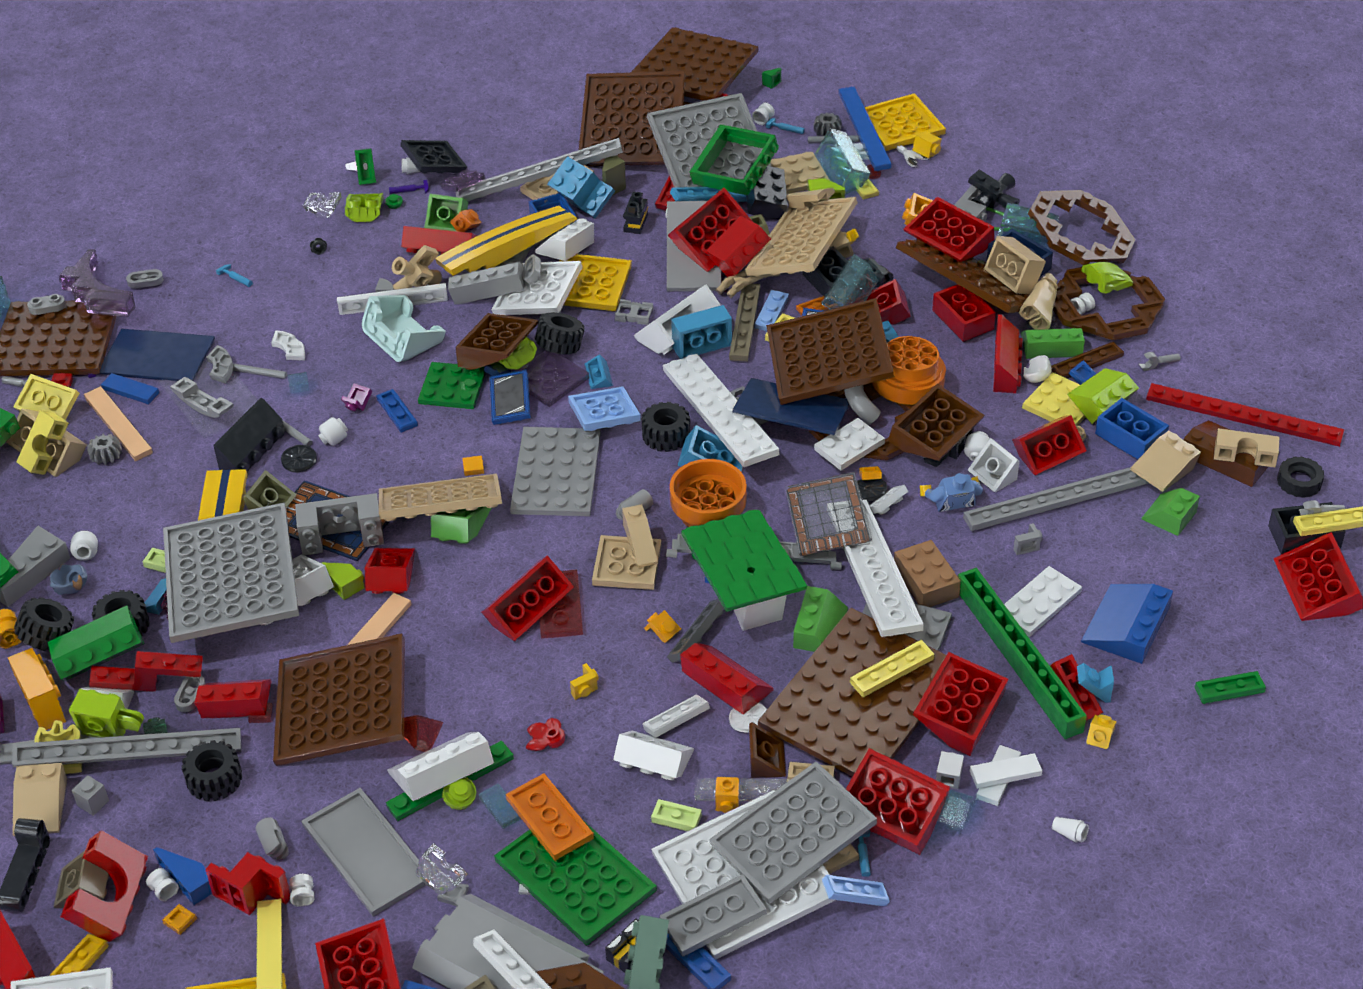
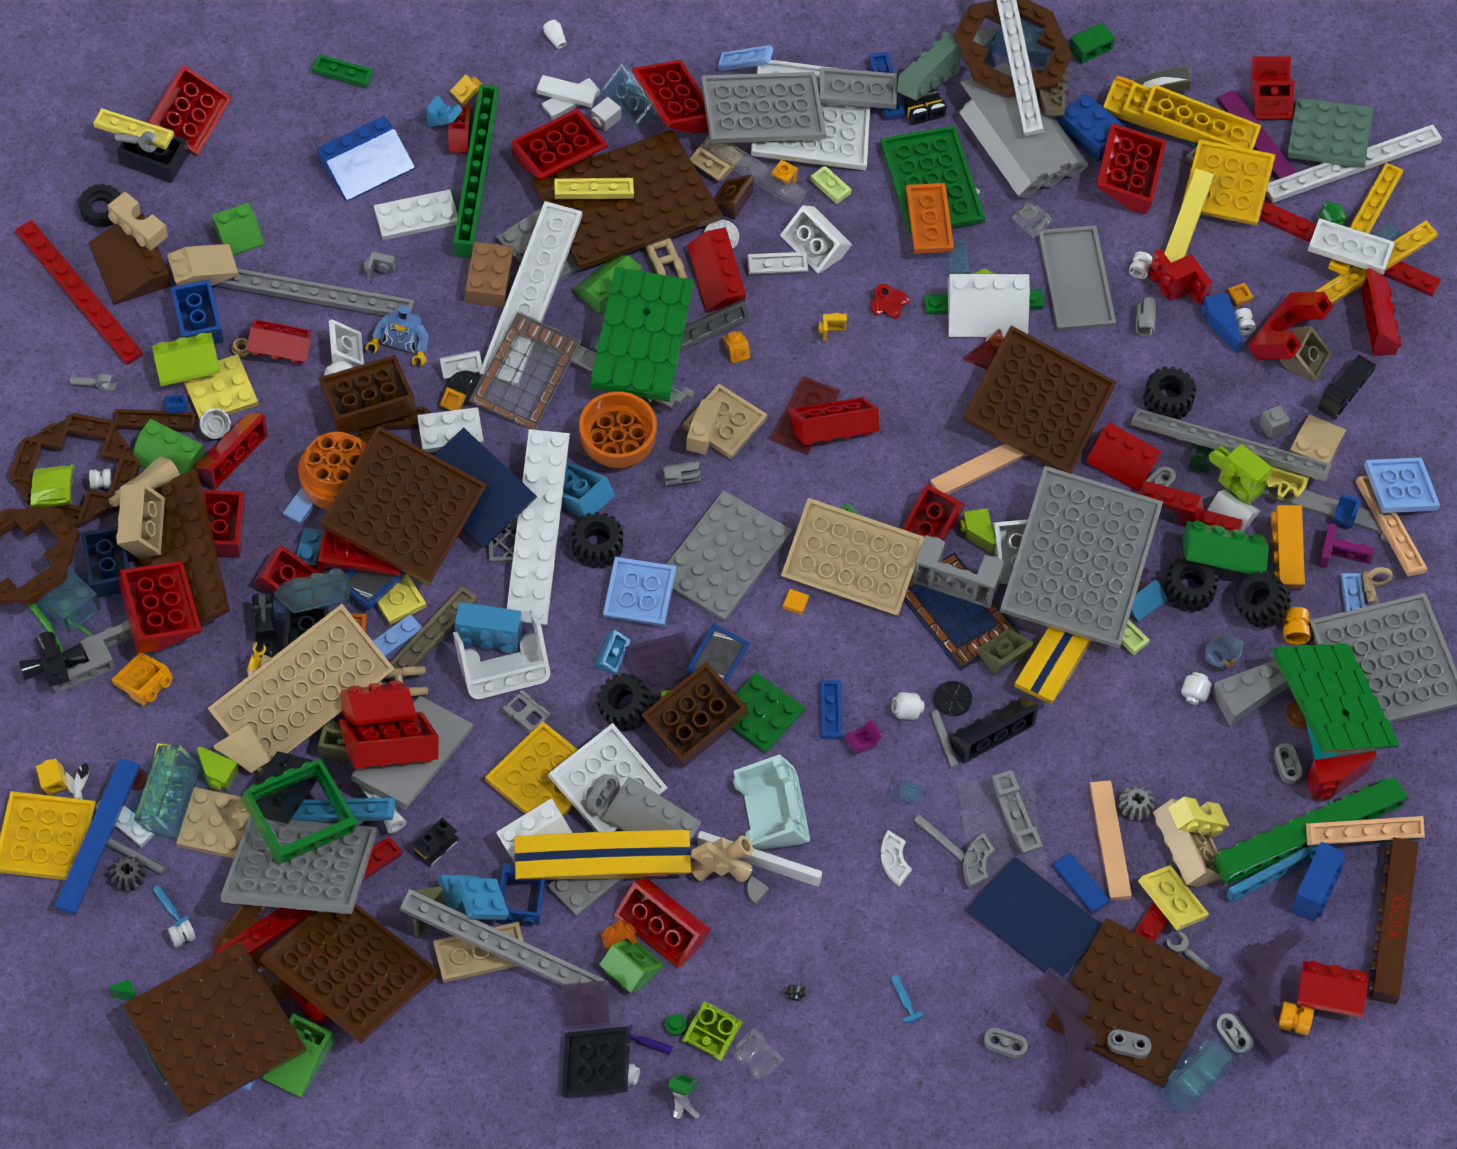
camera: 155 degrees left, 15 degrees up
none -> tan piece [645,238,687,279]

